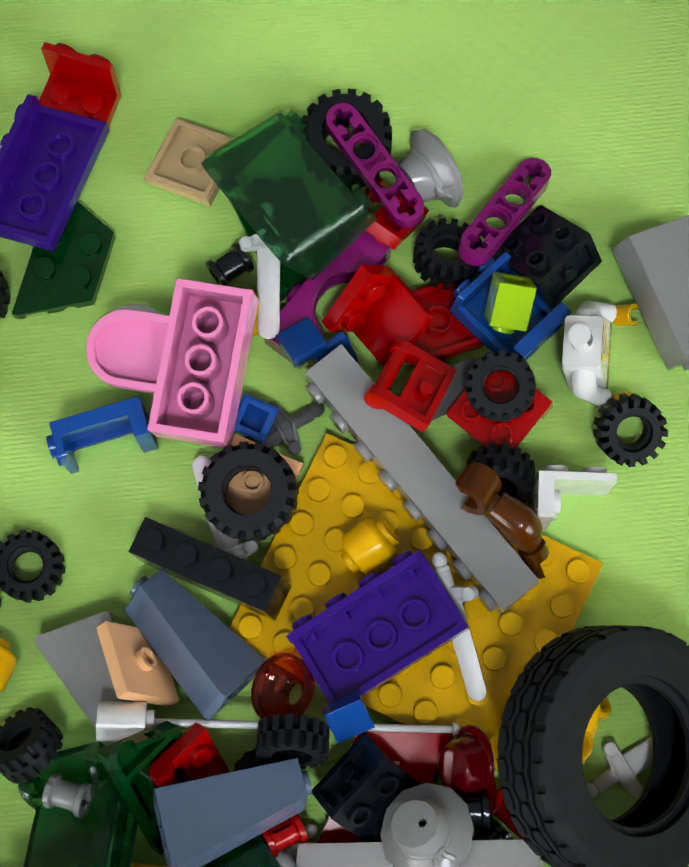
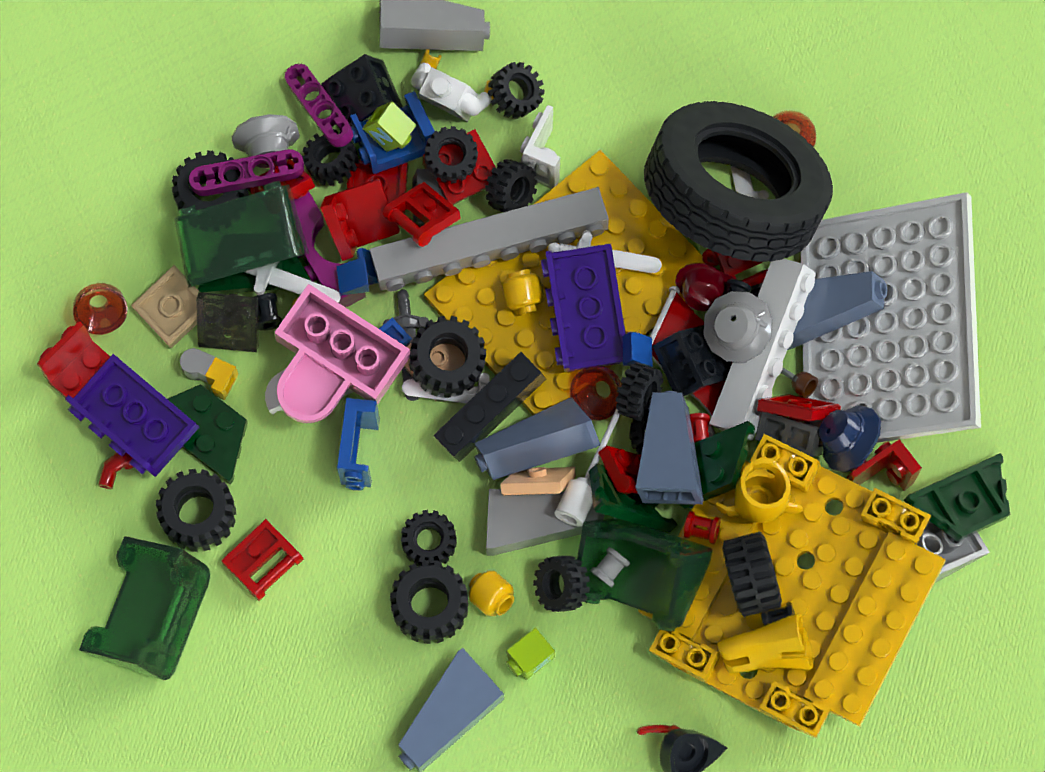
camera: 70 degrees left, 5 degrees down
reddish brown piece [455,462,549,579] -> none
none -> clear red piece [73,283,128,335]
none -> leg [180,348,239,400]
none -> clear smoke plate [196,292,259,352]

